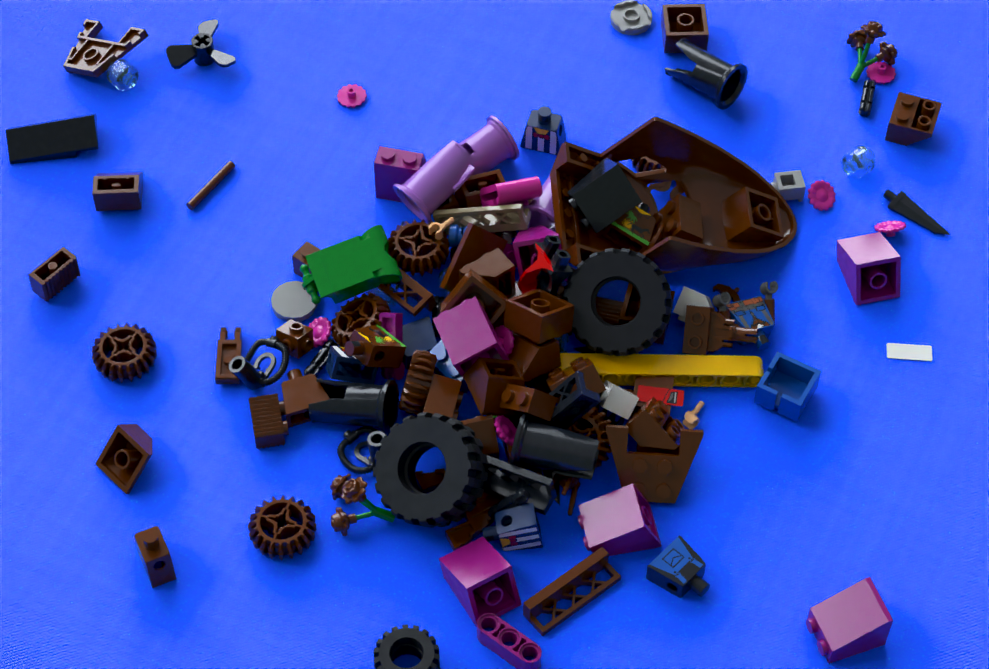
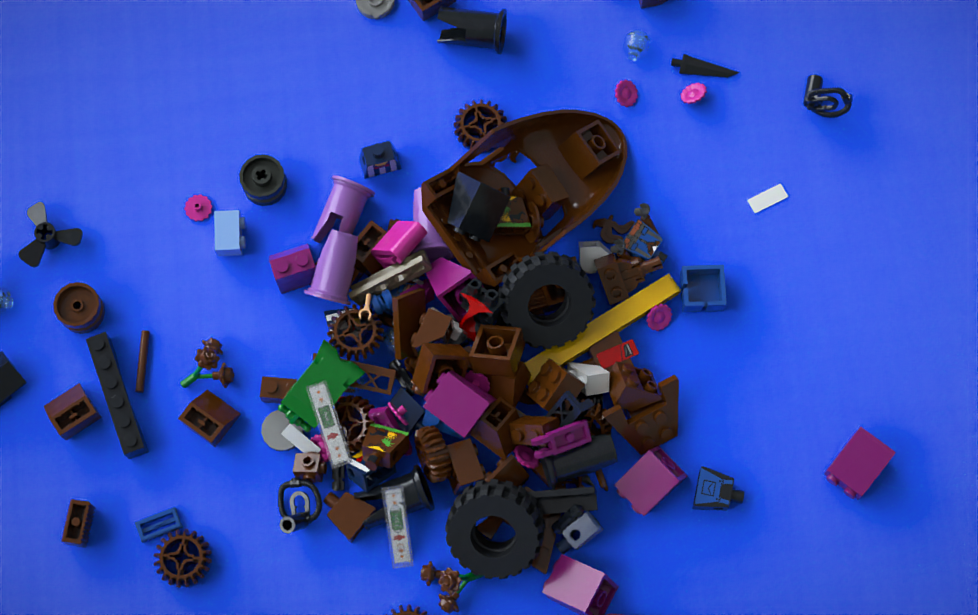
camera: 30 degrees left, 20 degrees up
reddish brown hinge [215,327,242,384] -> none
reddish brown brick [249,393,289,449] -> none
black piece [337,427,387,474] -> none
reddish brown fence [523,547,621,636] -> none
light nougat hand [683,401,705,430] -> none
light grey brick [770,170,806,202] -> none
slope [837,232,901,305] -> none
none -> reddish brown wheel [53,282,105,334]
none -> black arch [86,332,149,459]
none -> blue tile [135,507,183,543]
none -> reddish brown slope [178,390,241,448]
none -> reddish brown plant [180,337,234,388]
none -> light blue brick [214,210,246,256]
none -> pearl dark grey wheel [239,154,287,206]
none -> white sticker [281,424,321,453]
none -> clear tile [306,380,353,469]
none -> clear tile [381,485,414,569]
none -> dark pink piece [387,402,409,425]
none -> magenta hinge [531,419,592,459]
none -> dark pink piece [646,304,672,331]

